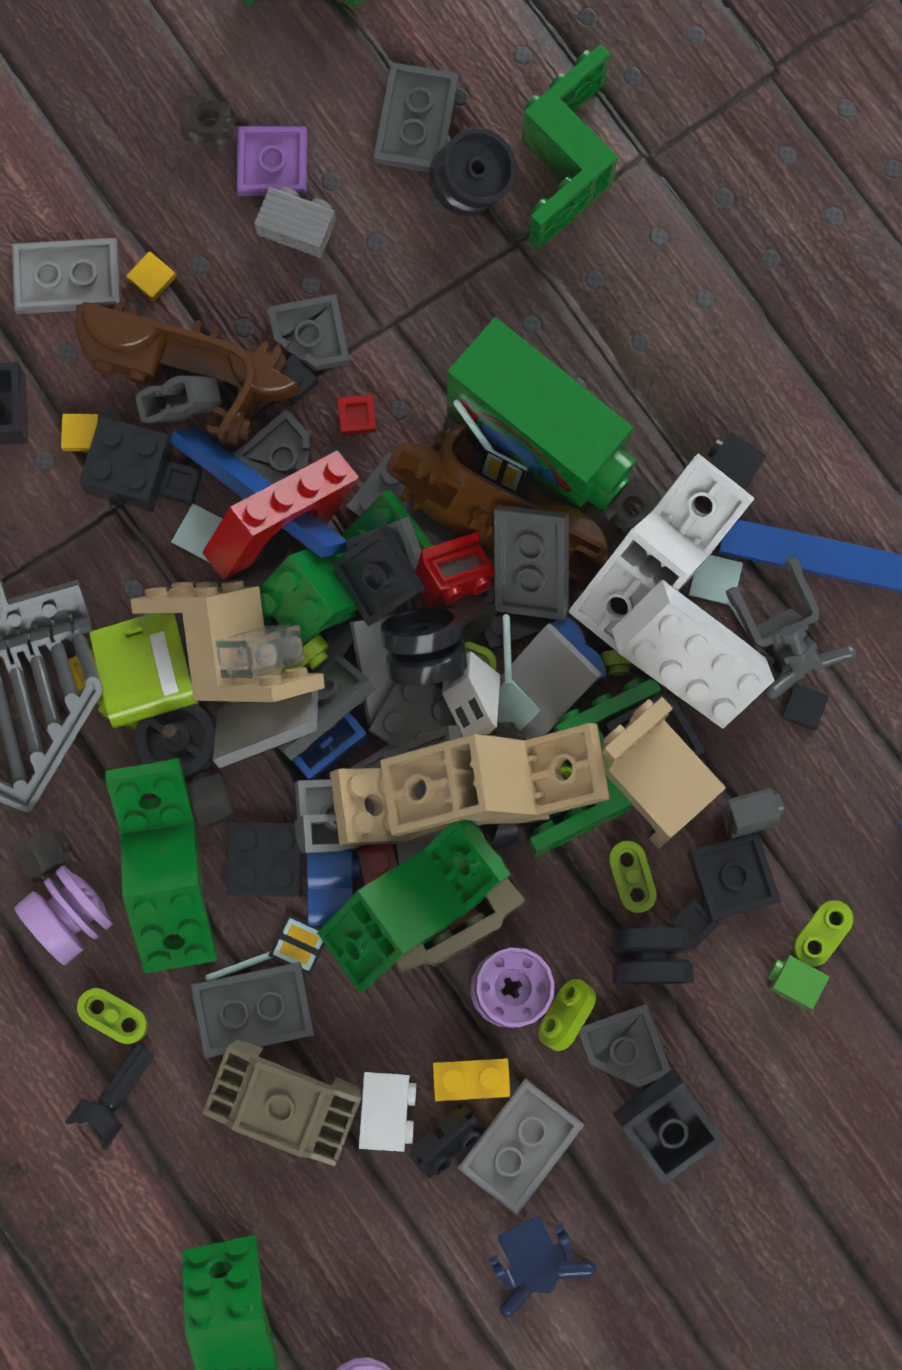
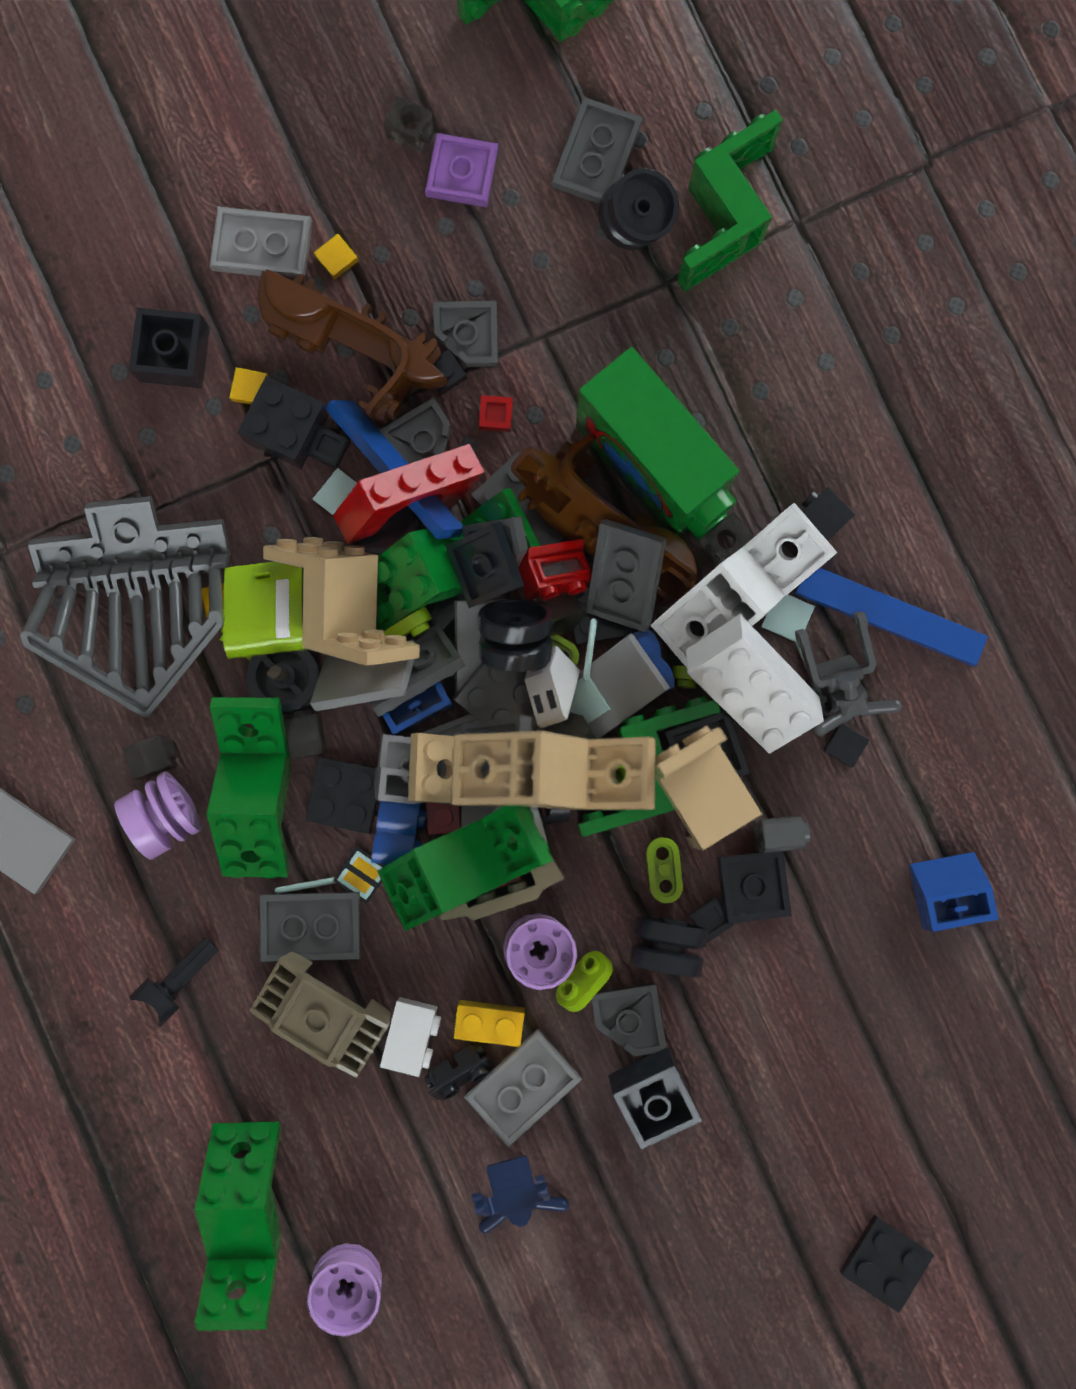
camera: 15 degrees right, 5 degrees up
lime plate [77,988,148,1044] -> none
dark grey brick [135,376,221,423] -> none
clear brick [215,625,305,678] -> none
light grey brick [255,187,336,258] -> none
piece [453,399,528,494] -> none
bright green brick [767,955,830,1011] -> none
lime plate [793,900,853,967] -> none

